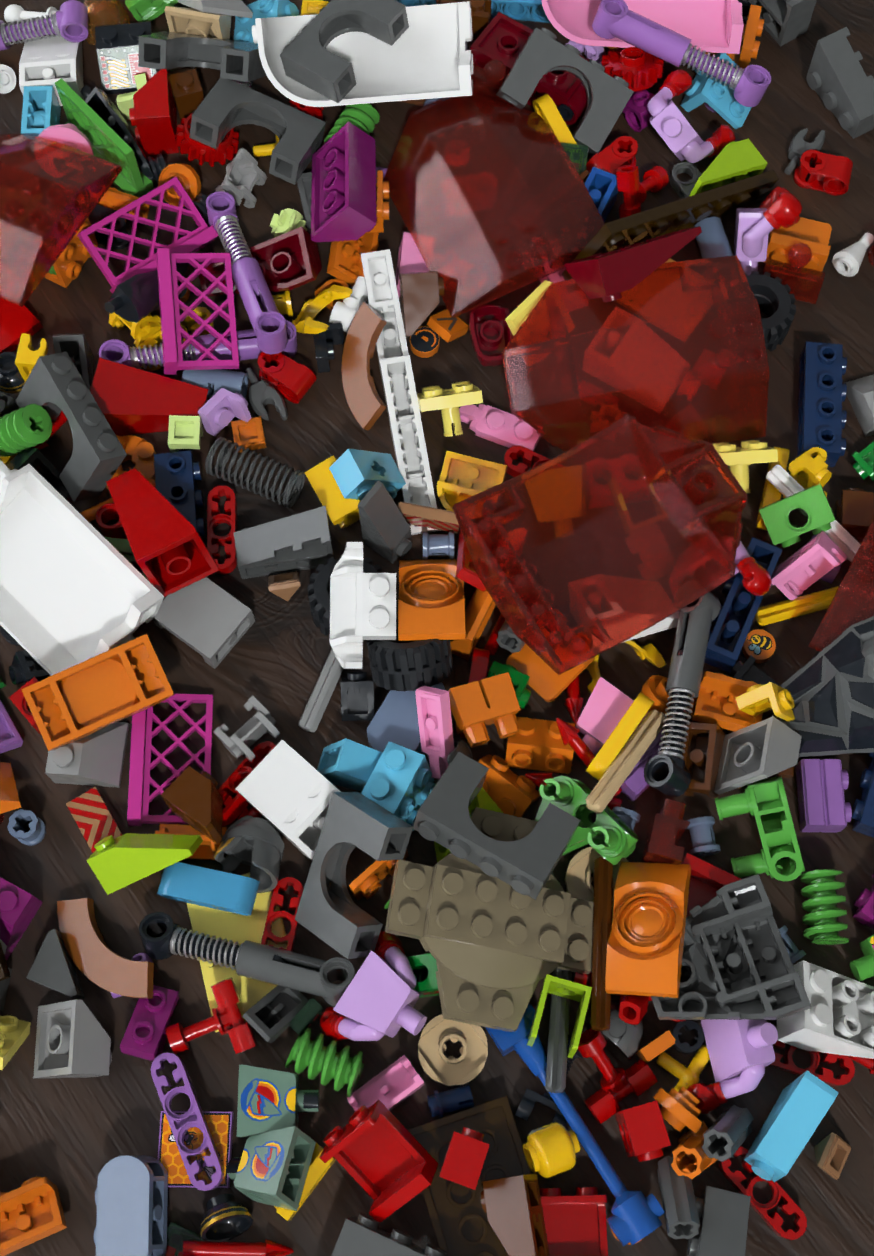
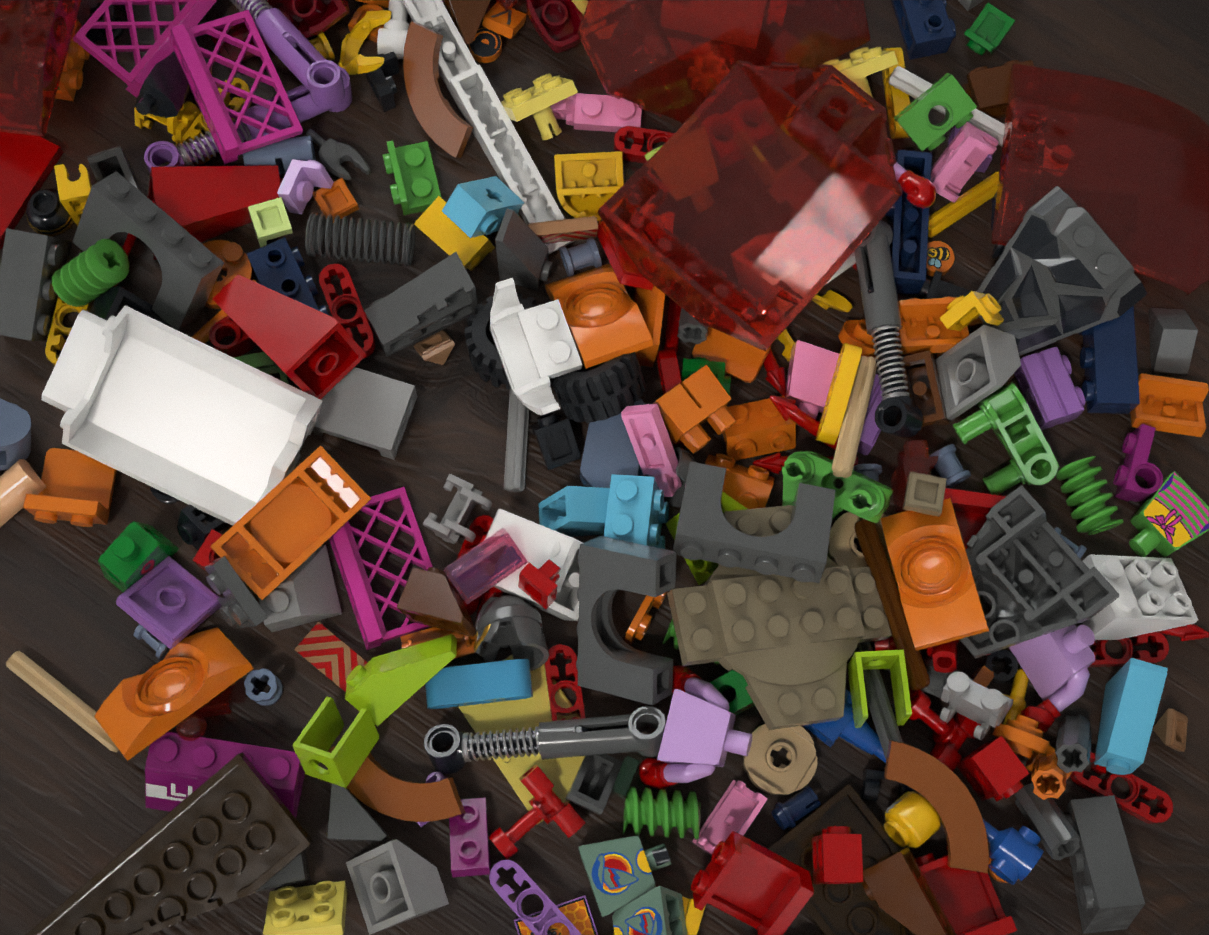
camera: 25 degrees left, 5 degrees up
red piece [257,352,317,404] -> none
yellow piece [783,447,832,498] -> none
none -> dark grey plate [204,556,268,628]
none -> lime piece [292,696,379,788]
none -> bright green bracket [382,140,441,215]
none -> clear pink slope [444,528,528,604]
none -> red tile [518,559,561,610]
none -> dark orange tile [884,740,989,873]
none -> dark tan tile [903,471,947,517]
none -> light grey piece [940,672,1013,740]

